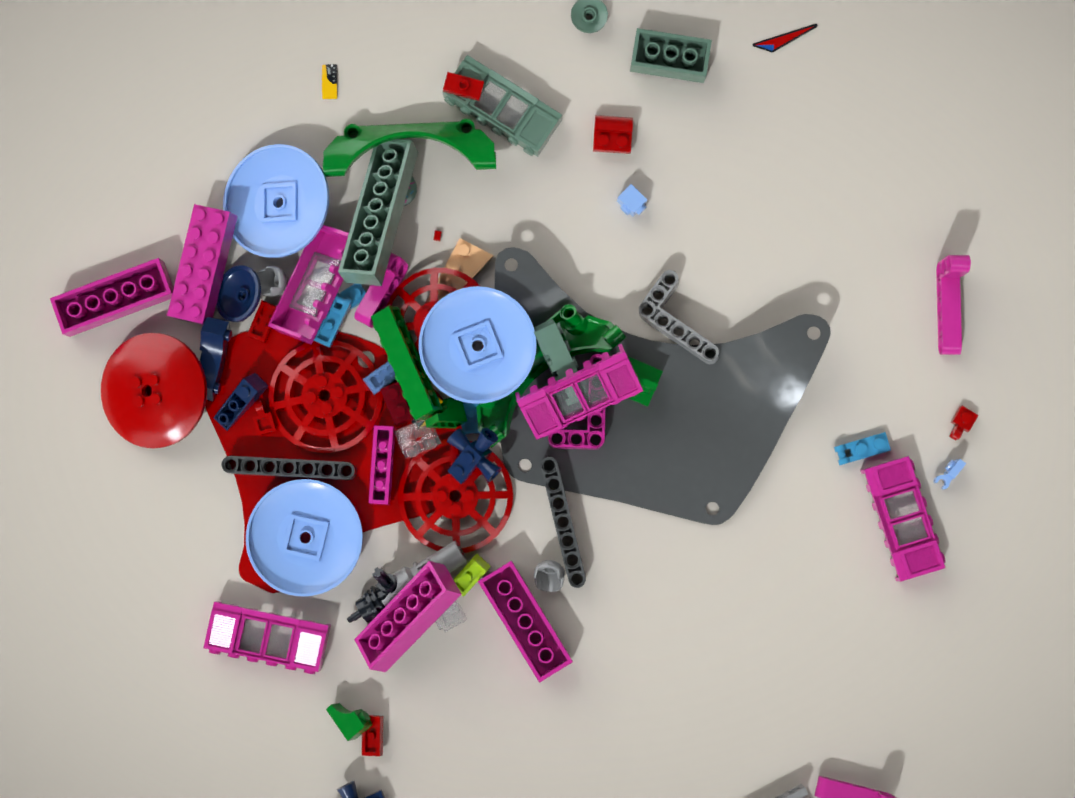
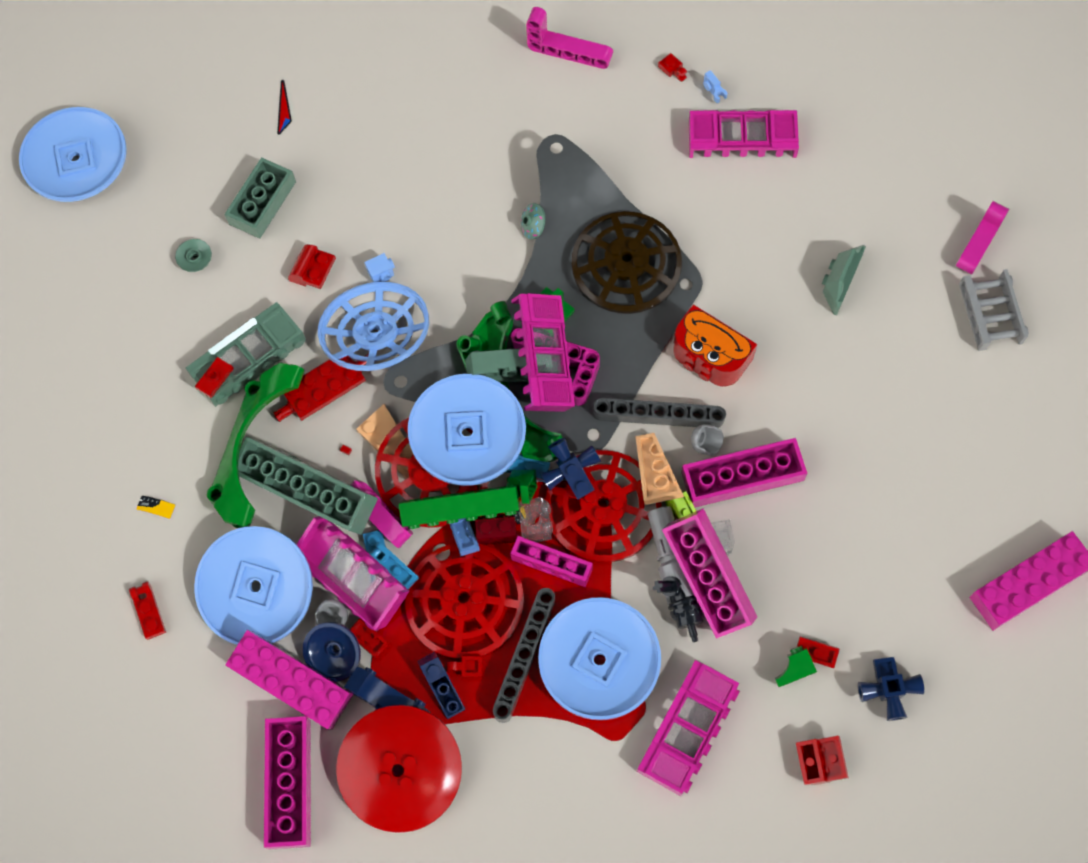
camera: 70 degrees left, 15 degrees down
light grey beam [639,270,719,364] -> none
dark azure plate [834,432,891,466] -> none
none -> red plate [129,581,167,640]
none -> red plate [273,353,369,422]
none -> light blue dish [318,282,429,371]
none -> sand green dish [521,203,545,240]
none -> dark brown dish [571,211,682,314]
none -> light nougat wing [635,433,684,505]
none -> brick [673,304,757,387]
none -> red brick [796,735,849,785]
none -> sand green wedge [822,245,866,315]

